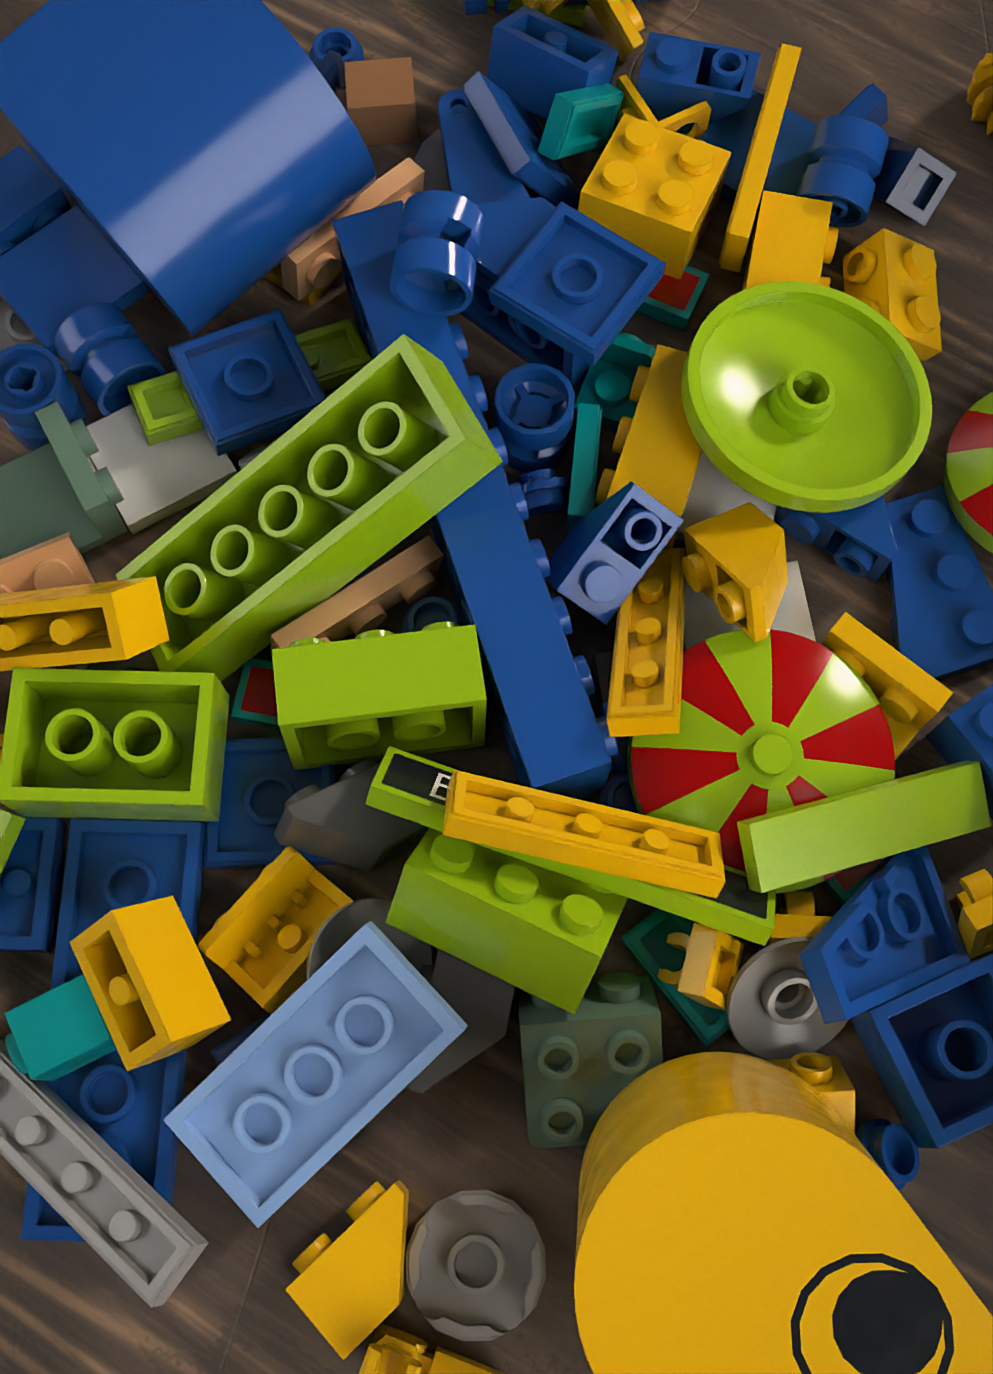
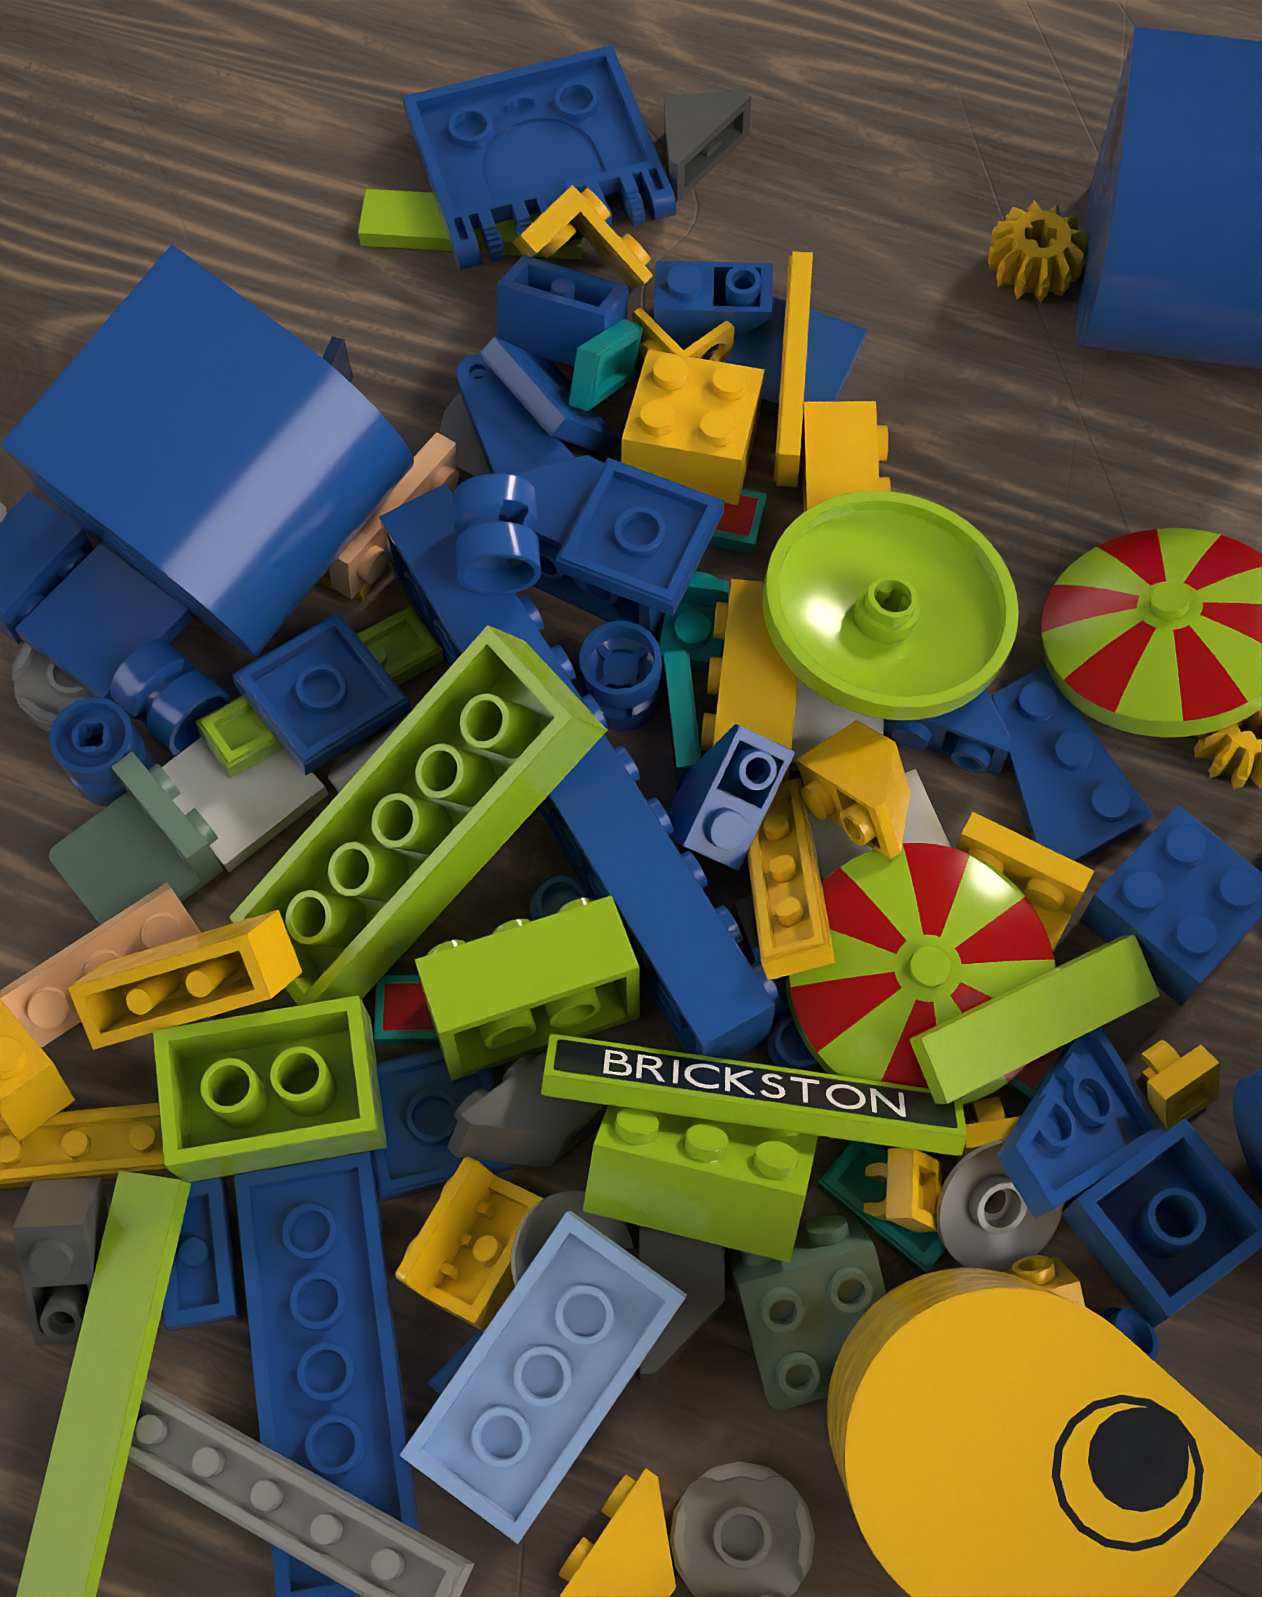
camera: 10 degrees left, 5 degrees down
teal brick [4,974,117,1082] -> none
yellow brick [69,895,231,1072] -> none
light nougat plate [271,535,444,657] -> none
blue plate [309,27,364,80] -> none
medium nougat brick [335,57,419,145] -> none
yellow tile [442,770,726,899] -> none
blue plate [520,469,571,516] -> none
blue wheel [795,115,889,227] -> none
blue tile [838,83,888,127] -> none
yellow bracket [842,228,942,361] -> none
panel [873,136,957,226] -> none

